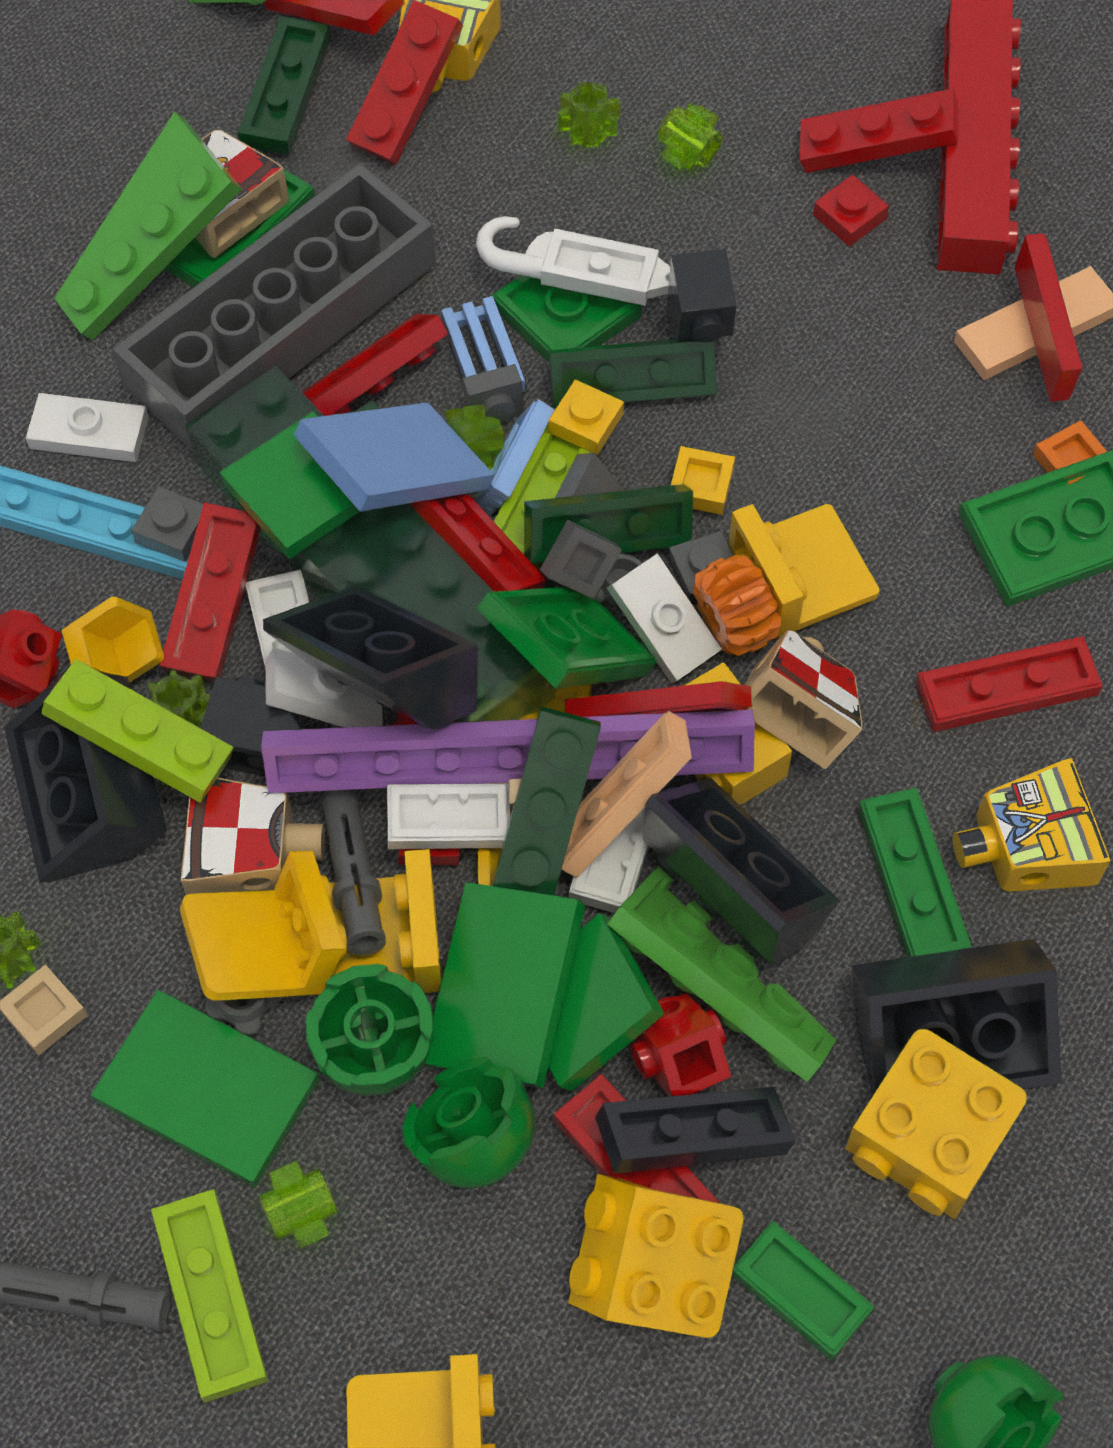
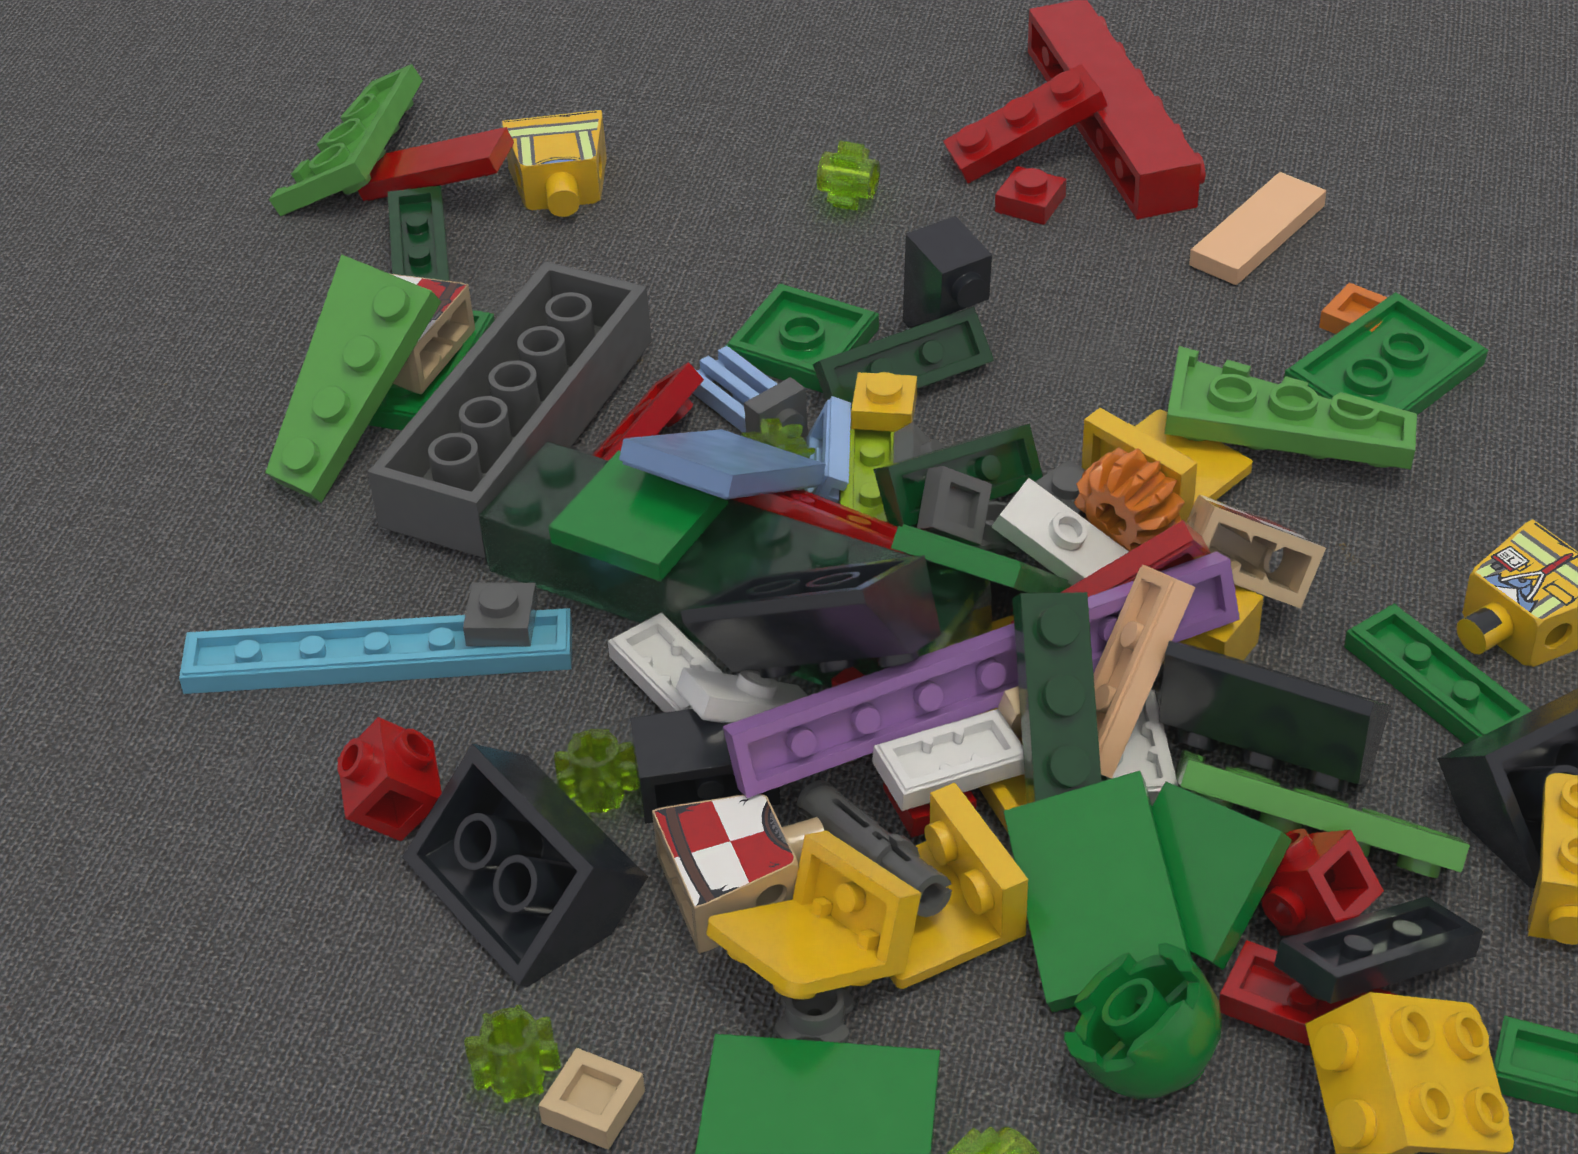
camera: 20 degrees left, 20 degrees down
white plate [26,393,149,462] -> none
lime plate [42,659,234,803] -> none
yellow panel [61,597,164,683] -> none
red plate [159,502,261,682] -> none
green cylinder [306,964,434,1096] -> none
red plate [346,0,463,166] -> none
white plate [476,216,670,306] -> none
clear neon green gear [557,82,620,147] -> none
yellow plate [671,446,735,515] -> none
red tile [915,636,1103,732] -> none
red tile [1014,233,1082,402] -> none
none -> bright green wing [1164,346,1417,469]

